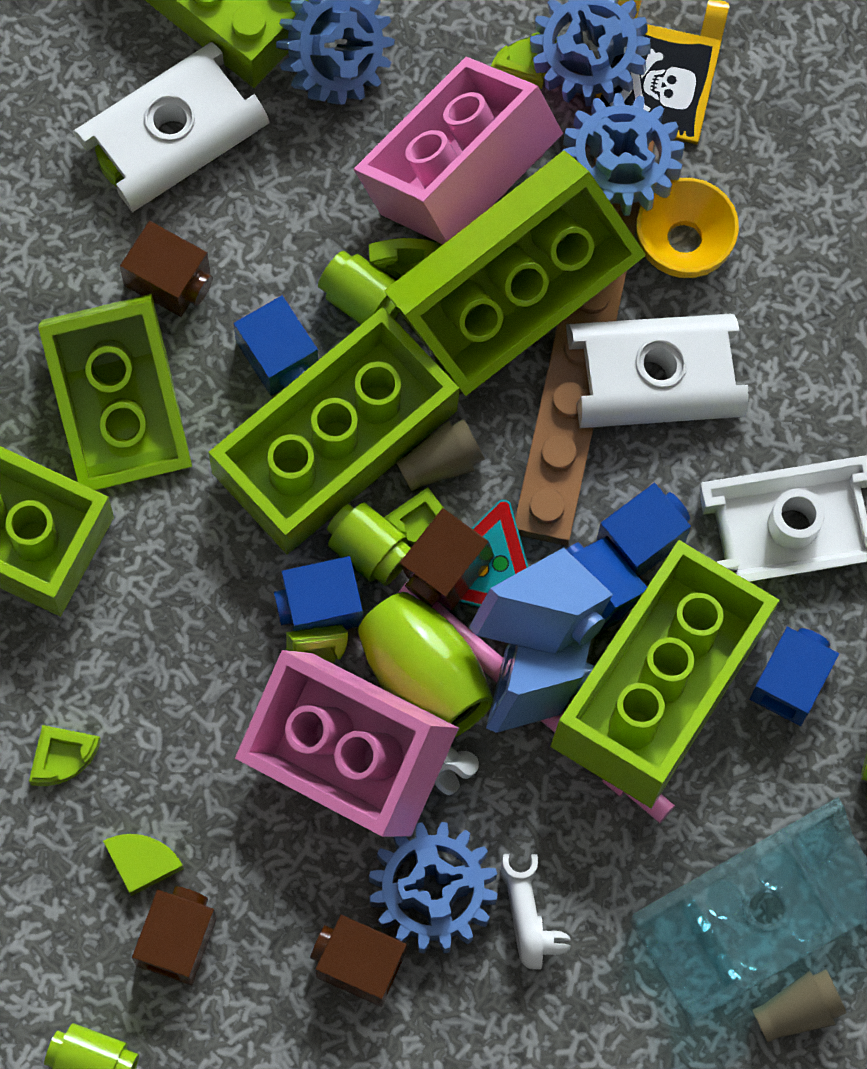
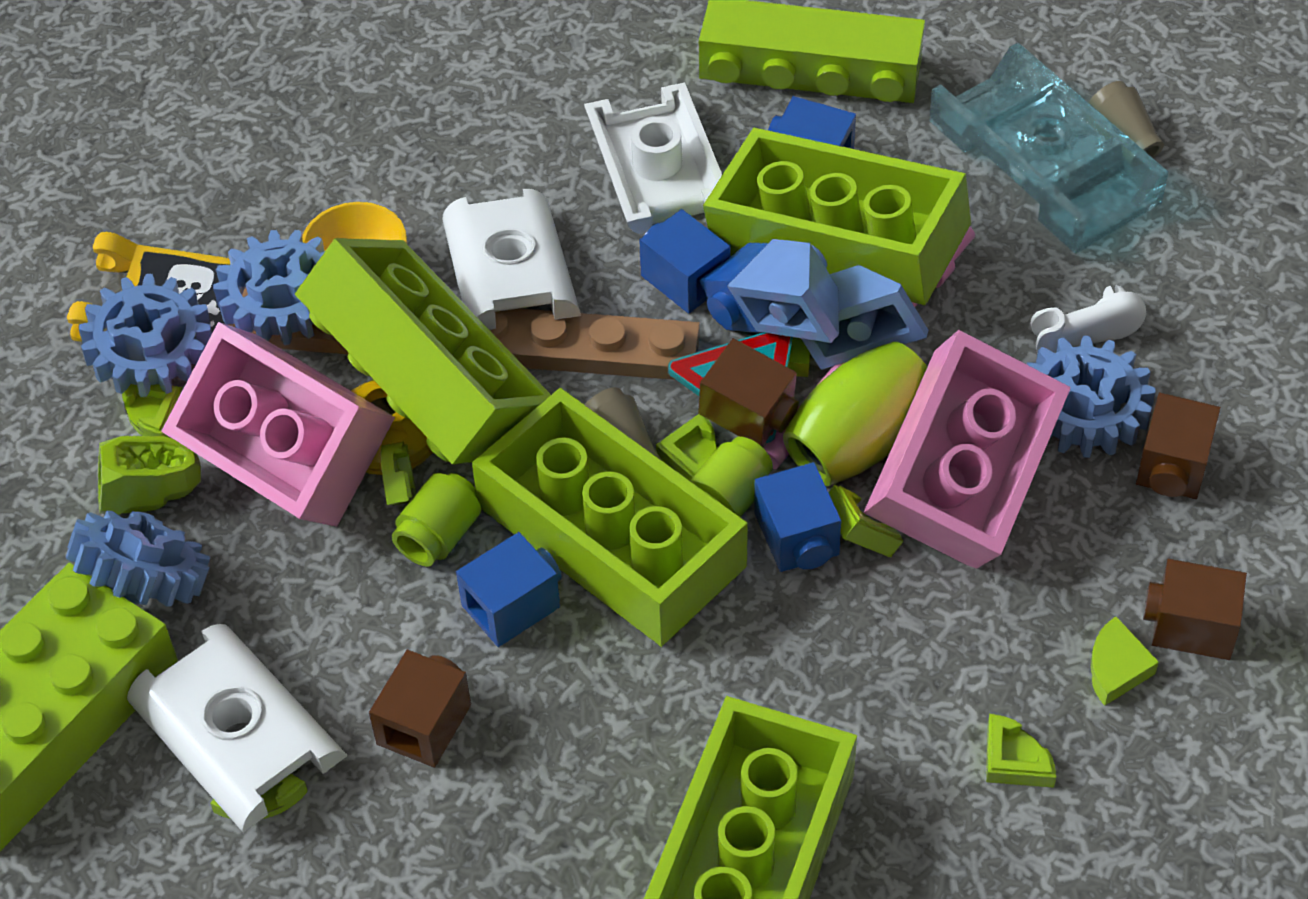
camera: 90 degrees left, 20 degrees down
lime slope [38,294,192,490] -> none
none -> lime rock [98,436,201,515]

